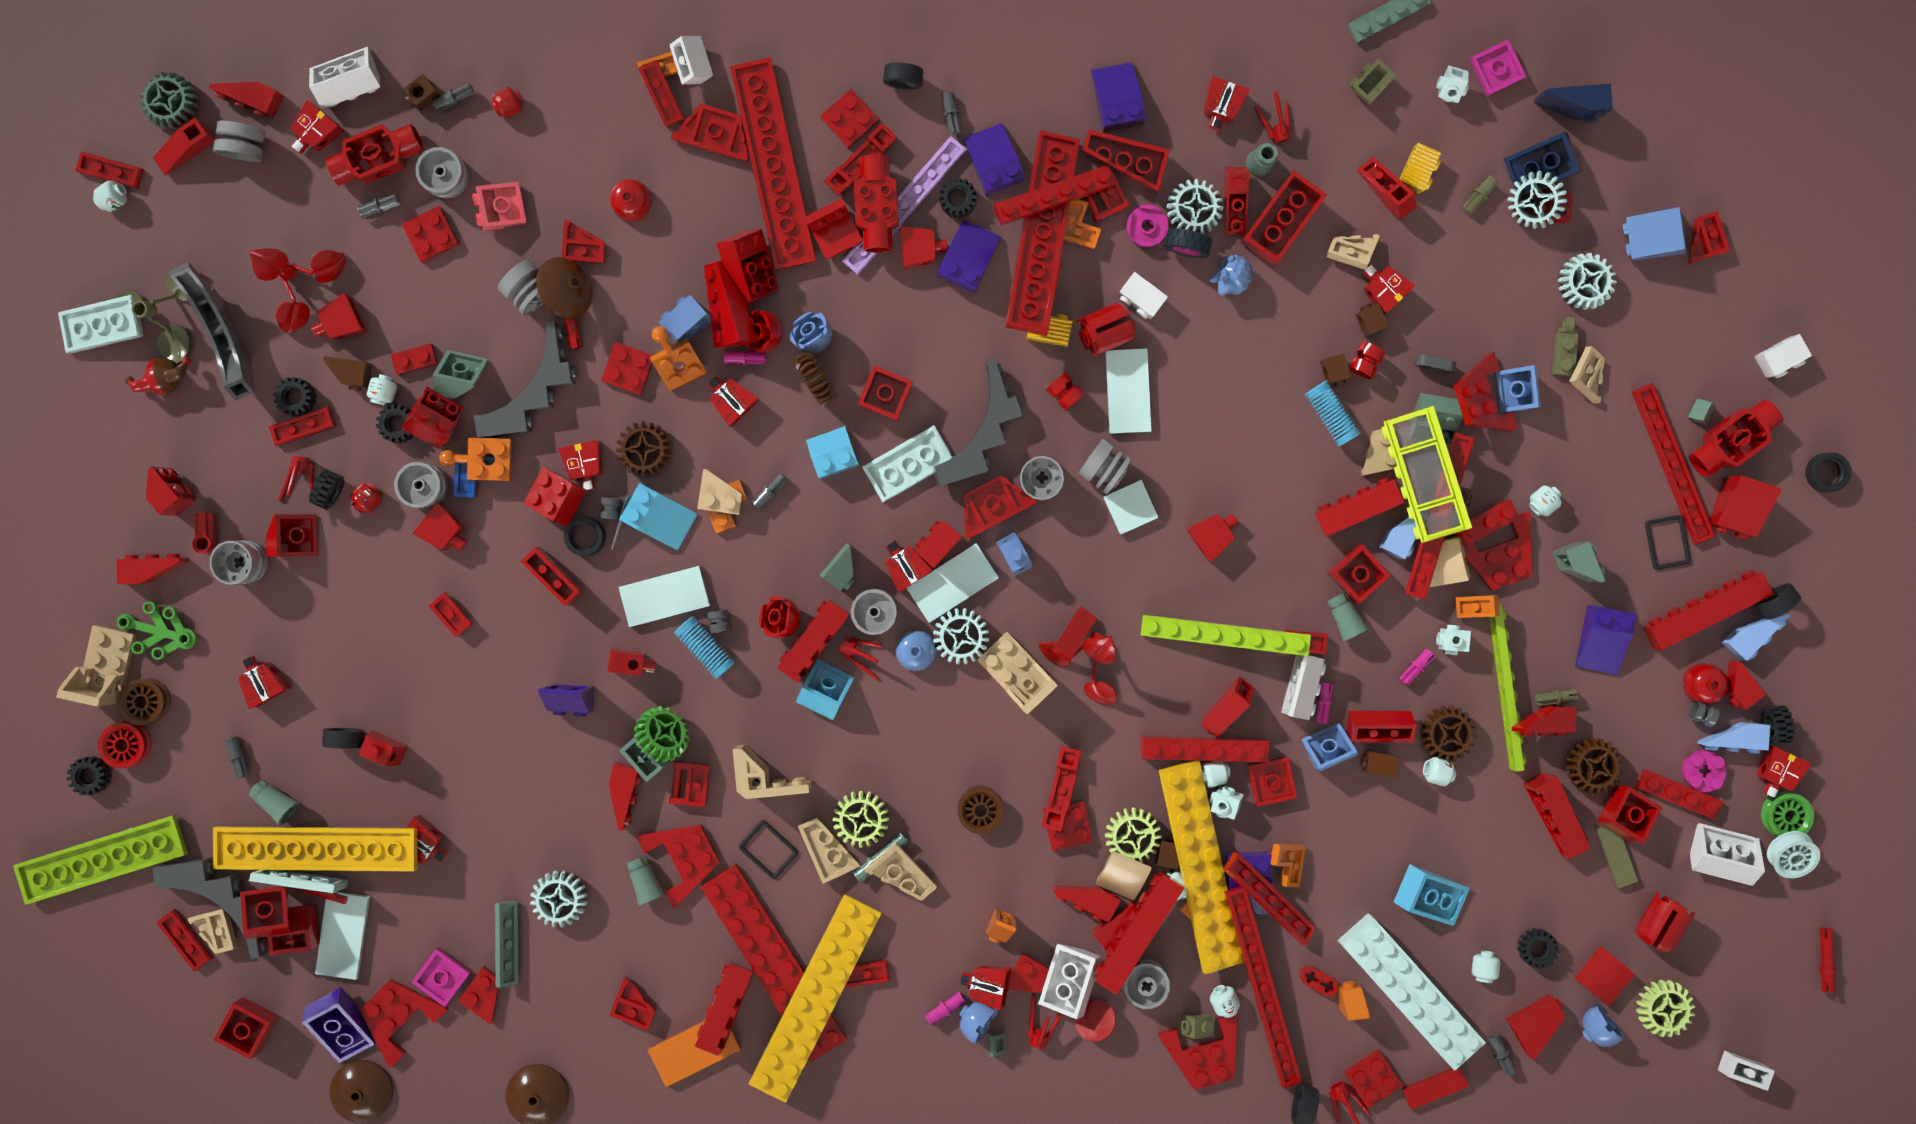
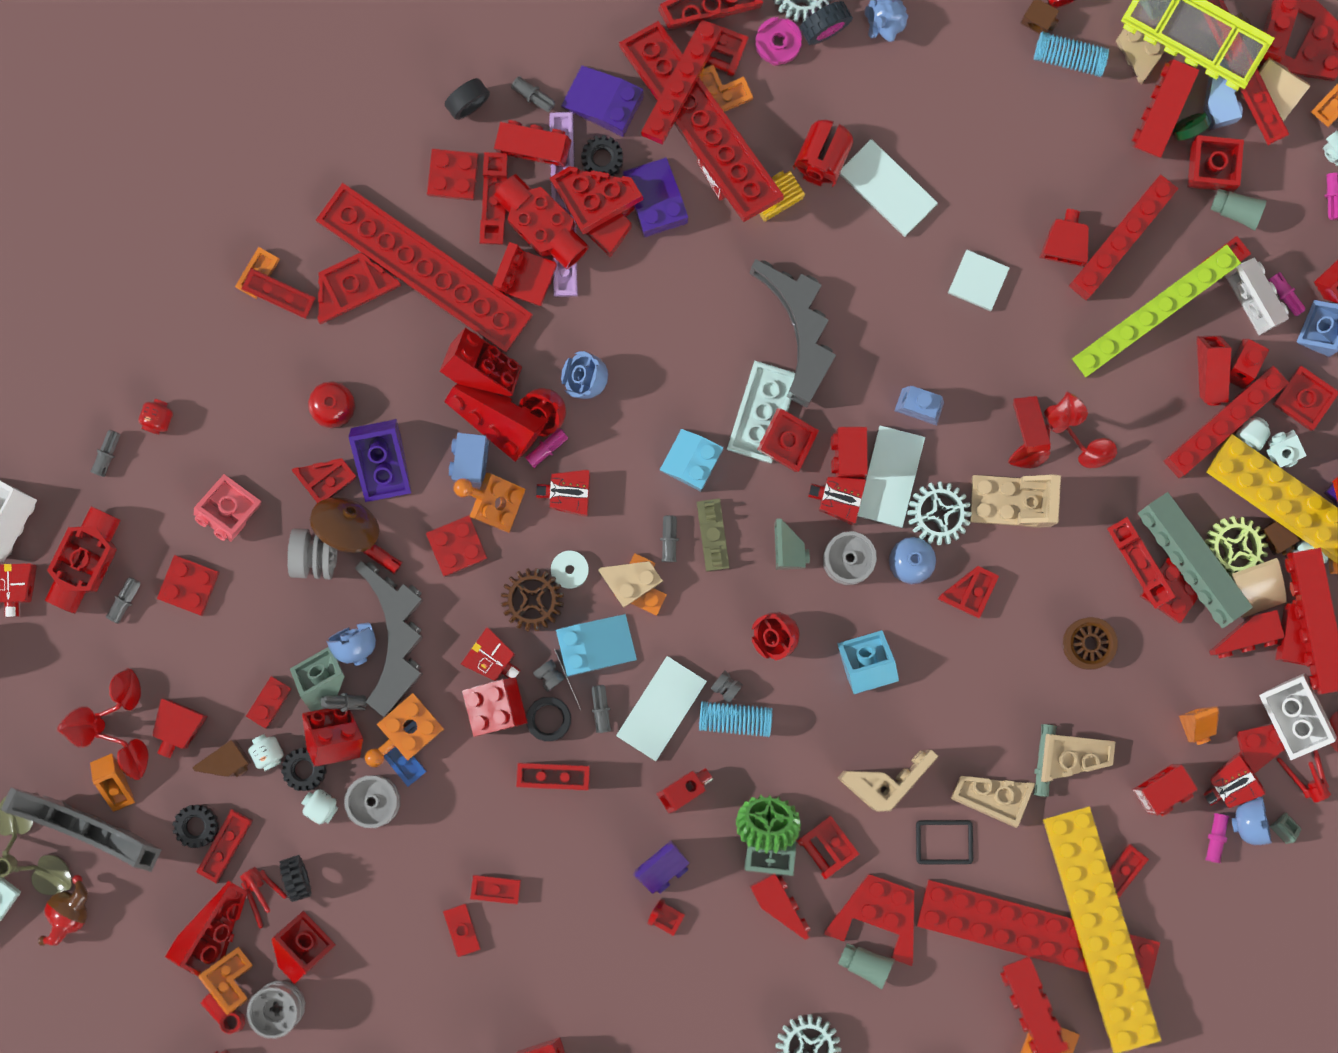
camera: 45 degrees left, 5 degrees down
red slope [146,466,196,516] -> none
red head [350,483,382,514] -> none
reddish brown brick [403,74,441,111] -> none
red torso [412,502,468,551] -> none
light grey wheel [416,147,469,199] -> none
white brick [670,36,713,85] -> none
red wedge [777,599,850,683] -> none
reddish brown gear [793,352,837,406] -> none
yellowish green gear [833,790,889,848] -> none
red plant [839,636,882,680] -> none
red brick [858,366,913,422] -> none
red wing [964,475,1037,540] -> none
light grey wheel [1020,456,1064,500] -> none
red wheel [1046,372,1085,411] -> none
light grey wheel [1078,438,1132,494] -> none
white brick [1118,272,1168,319] -> none
none -> orange slope [90,753,135,812]
none -> red wedge [165,881,247,977]
none -> orange plate [198,947,253,1015]
none -> light aqua head [301,789,338,825]
none -> dark grey axle [321,693,367,712]
none -> medium blue cylinder [327,623,376,666]
none -> dark purple slope [348,419,411,502]
none -> red plate [443,903,481,957]
none -> red brick [494,120,572,167]
none -> red plate [550,166,644,234]
none -> light aqua piece [551,551,589,589]
none -> dark grey axle [592,685,611,733]
none -> red tile [647,898,685,936]
none -> olive plate [697,498,730,572]
none -> red plate [757,408,819,472]
none -> red wing [937,566,999,619]
none -> red brick [1069,174,1179,301]
none -> red brick [1132,764,1197,816]
none -> sand green brick [1138,492,1253,628]
none -> dark green piece [1172,113,1210,140]
none -> red torso [1230,339,1269,389]

